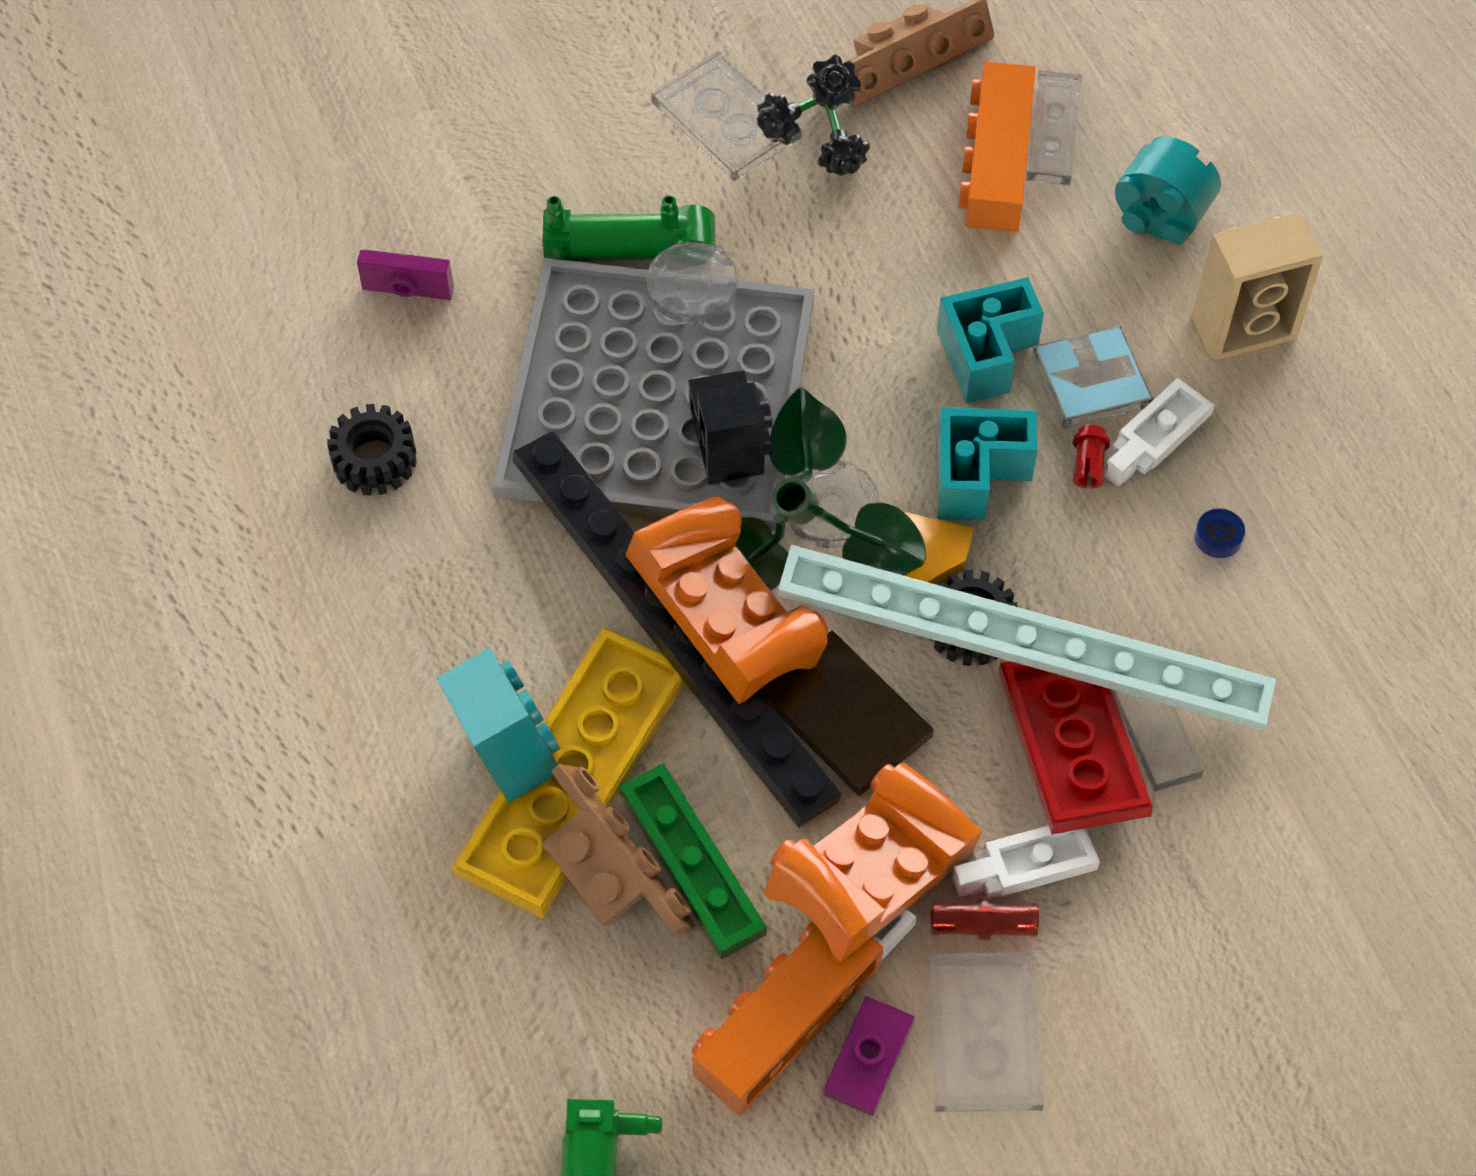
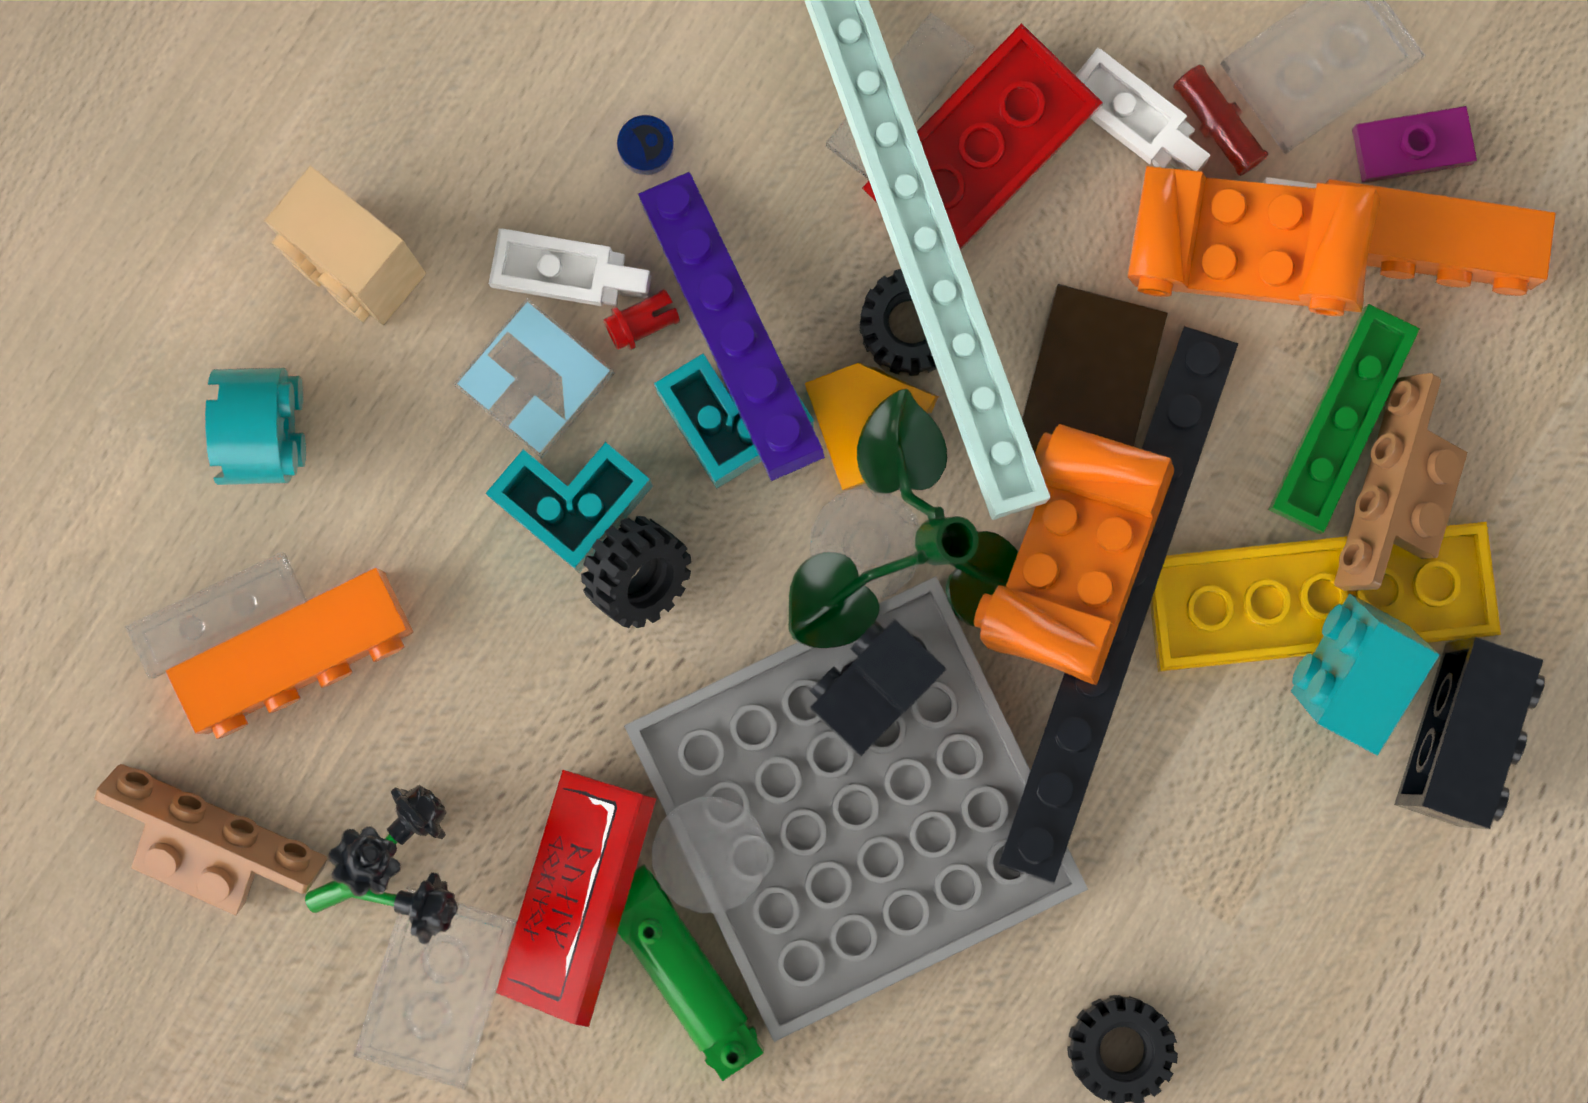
camera: 130 degrees left, 25 degrees up
none -> red tile [496,770,656,1027]
none -> black tyre [581,516,692,628]
none -> dark purple plate [638,171,825,481]
none -> black brick [1394,637,1545,829]

